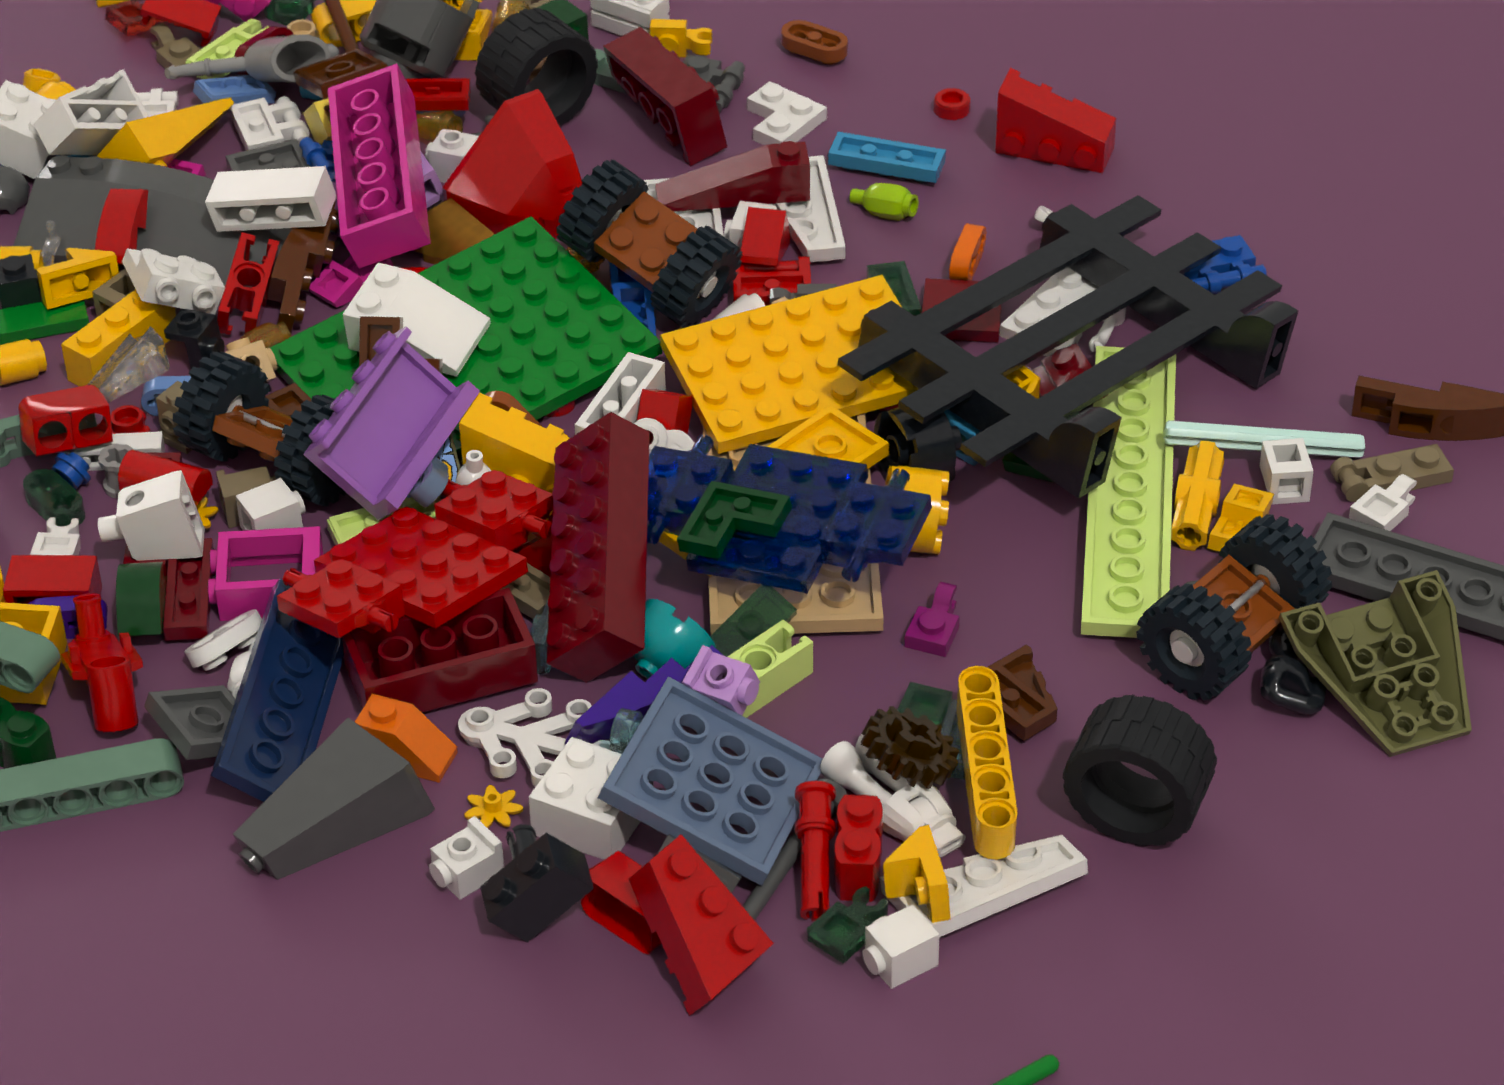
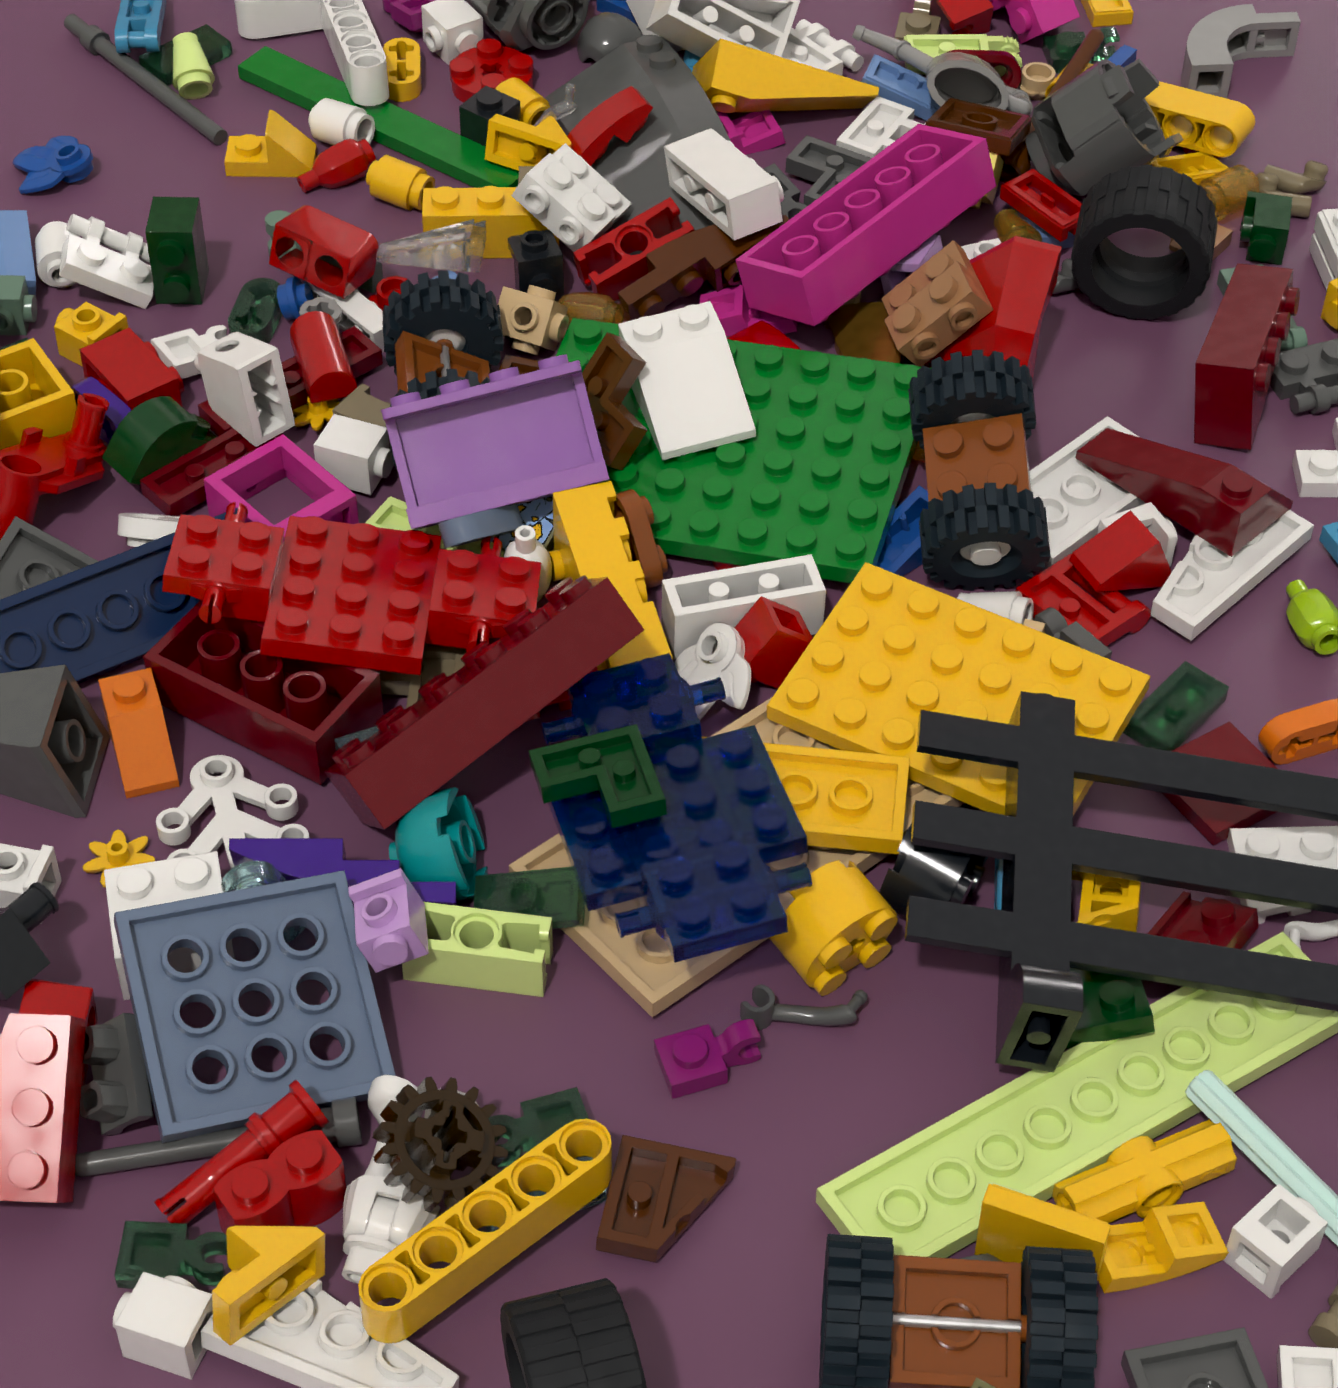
camera: 50 degrees right, 5 degrees up
none -> dark grey piece [740,984,868,1030]
none -> medium nougat plate [881,240,994,367]
none -> yellow tile [974,1184,1111,1281]

